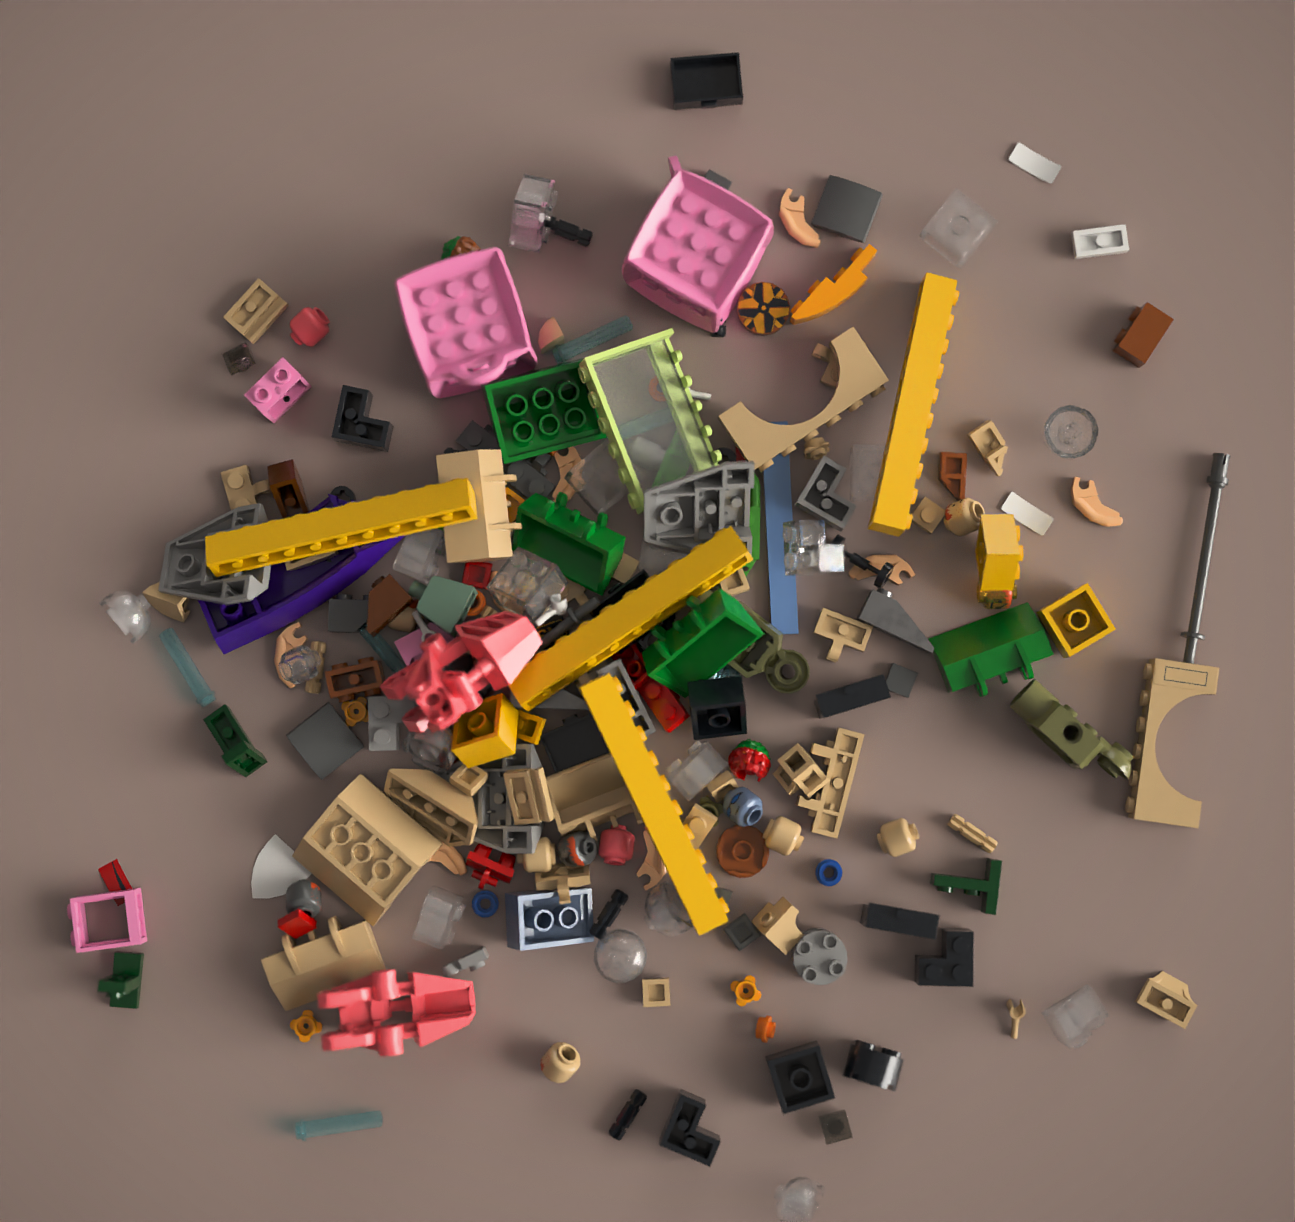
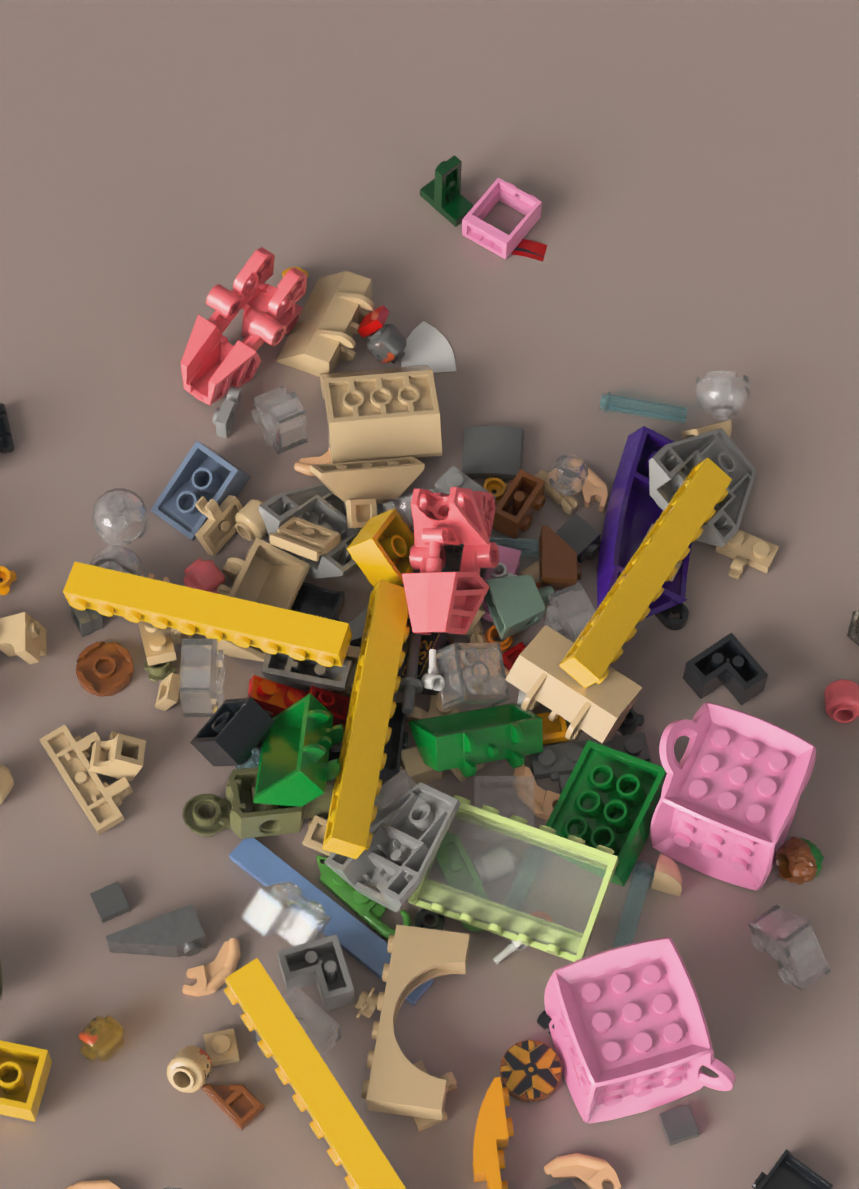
camera: 135 degrees right, 25 degrees down
dark green bracket [203,704,268,777] -> none
bright pink window [244,357,312,423] -> none
reddish brown slope [267,459,310,519] -> none
clear light blue axle [295,1110,383,1141] -> none
red hips [465,843,516,890] -> none
blue plate [472,890,499,918] -> none
yellow slope [516,709,546,745] -> none
tan head [540,1042,580,1083] -> none
black axle [541,214,593,246] -> none
dark grey head [557,831,597,867] -> none
black axle [589,889,629,940] -> none
tan plate [642,977,671,1007] -> none
sand blue head [723,787,763,827] -> none
dark grey tile [723,913,761,951] -> none
red piece [728,739,771,782] -> none
tan head [762,816,804,856] -> none
tan plate [813,608,873,663] -> none
black container [814,674,891,719] -> none
blue plate [815,859,842,886] -> none
black wheel [825,534,894,589] -> none
green piece [928,602,1054,697] -> none
tan slope [967,420,1008,477] -> none
yellow brick [975,514,1024,591] -> none
white sticker [1001,492,1054,536] -> none

